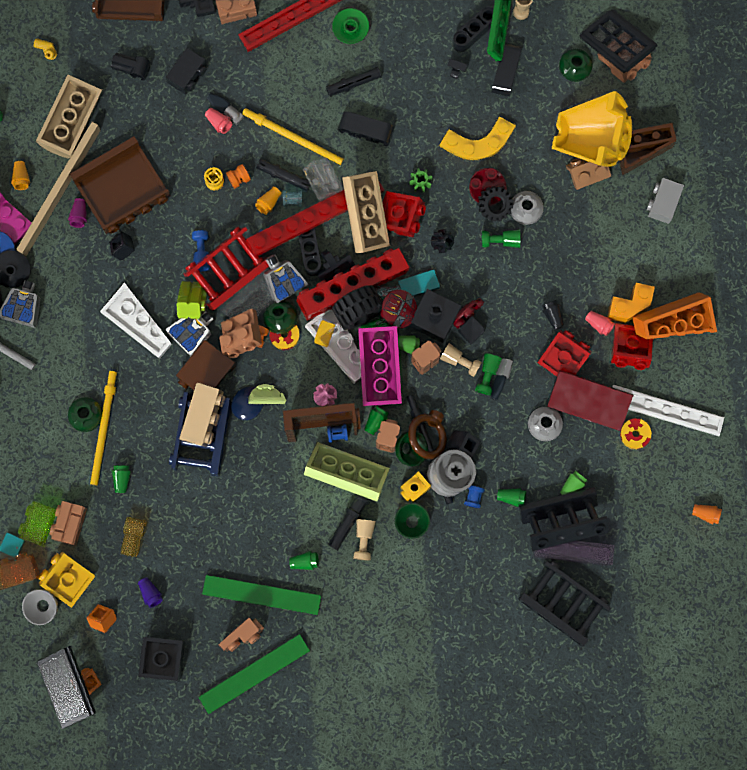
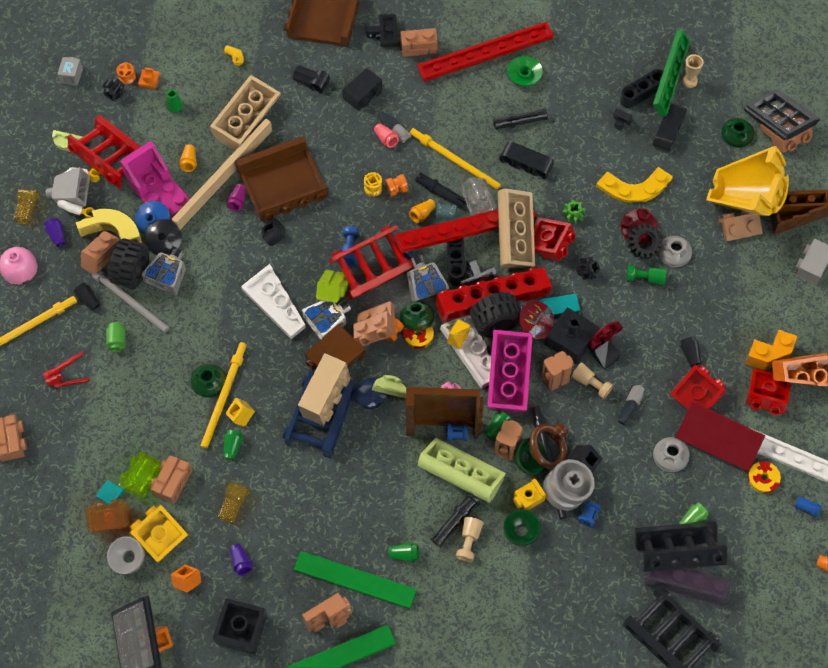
camera: 10 degrees right, 15 degrees down
bright green cone [398,335,420,354] -> none
green piece [475,353,502,396] -> none
green cone [497,488,526,507] -> none
coral cone [585,310,615,336] -> none
none -> yellow slope [226,398,255,427]
none -> blue pin [794,495,822,517]

